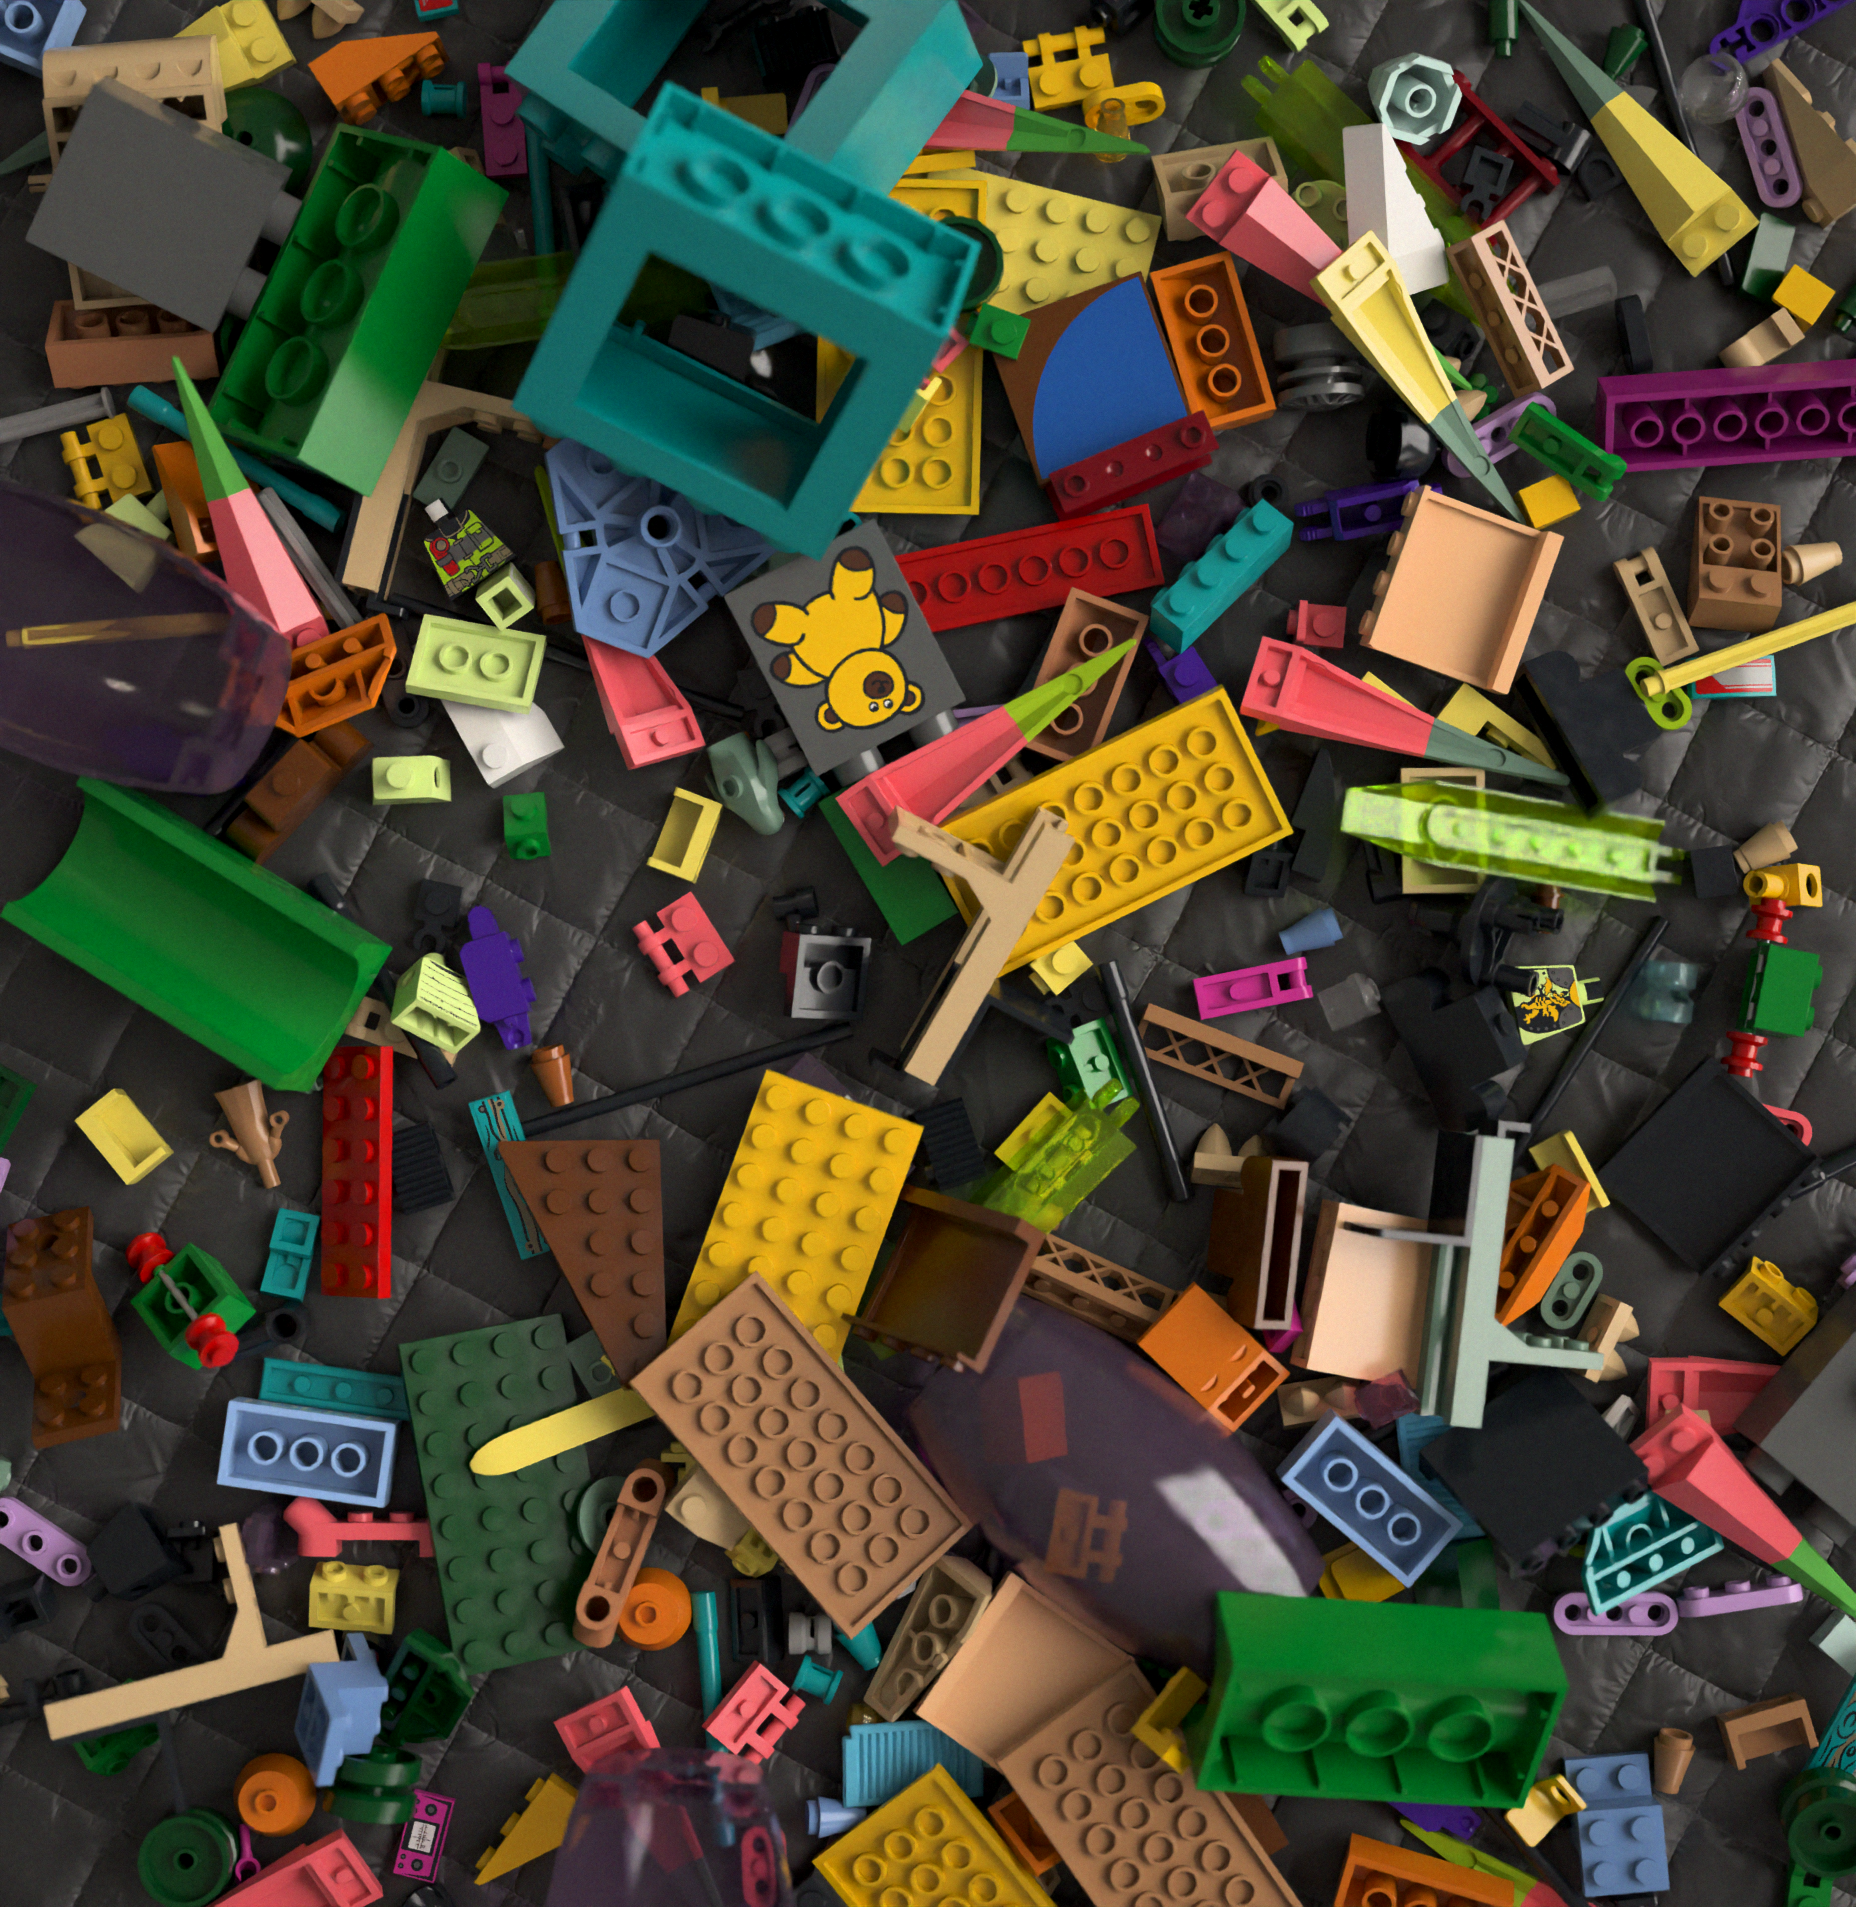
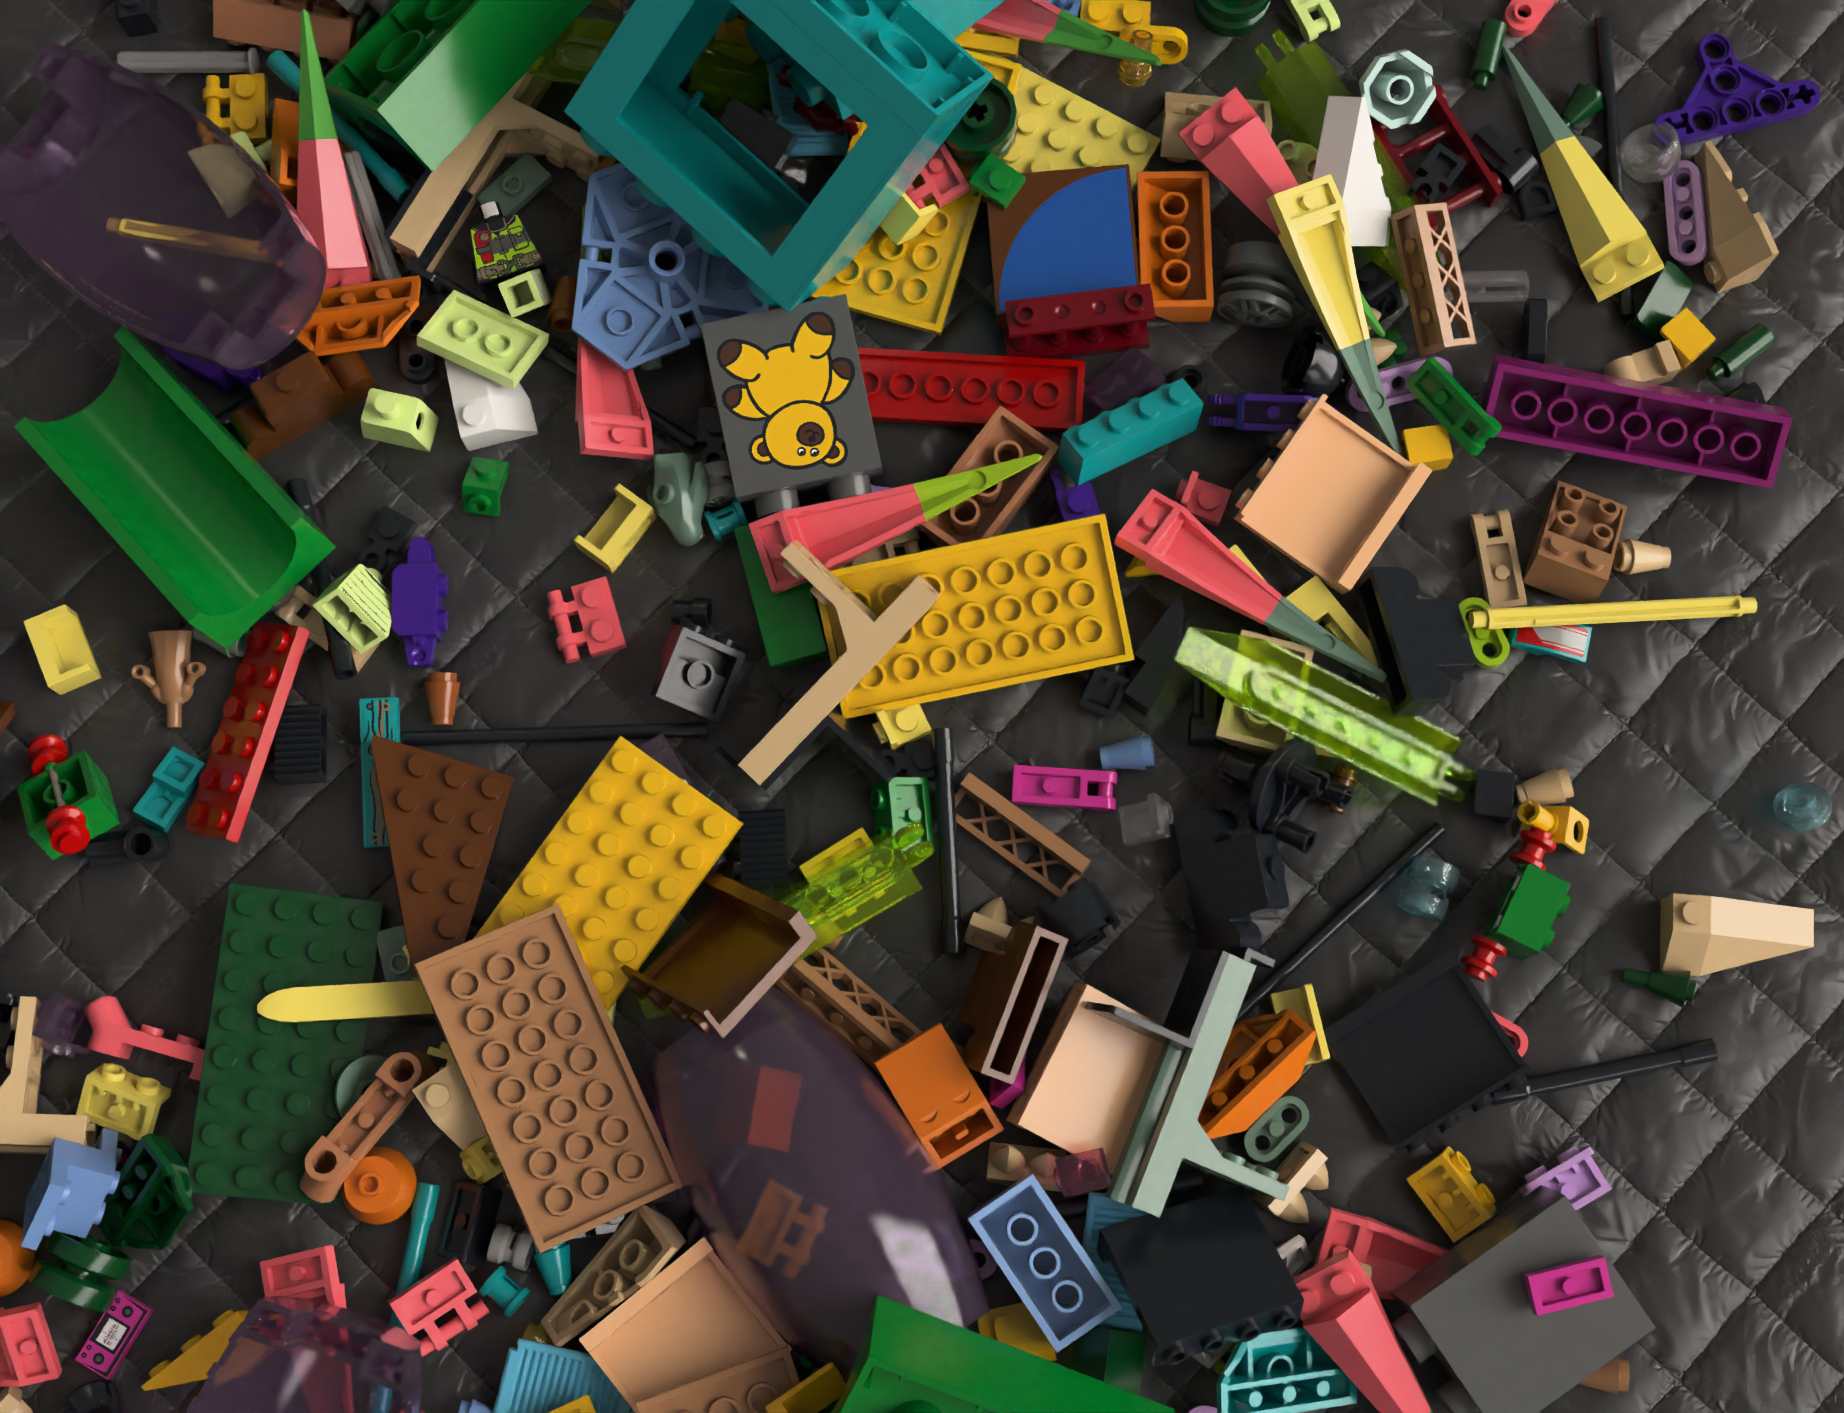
camera: 20 degrees right, 10 degrees down
light blue brick [217,1396,402,1508] -> none
teal tile [258,1357,409,1421] -> none
torso [1504,965,1604,1045] -> none

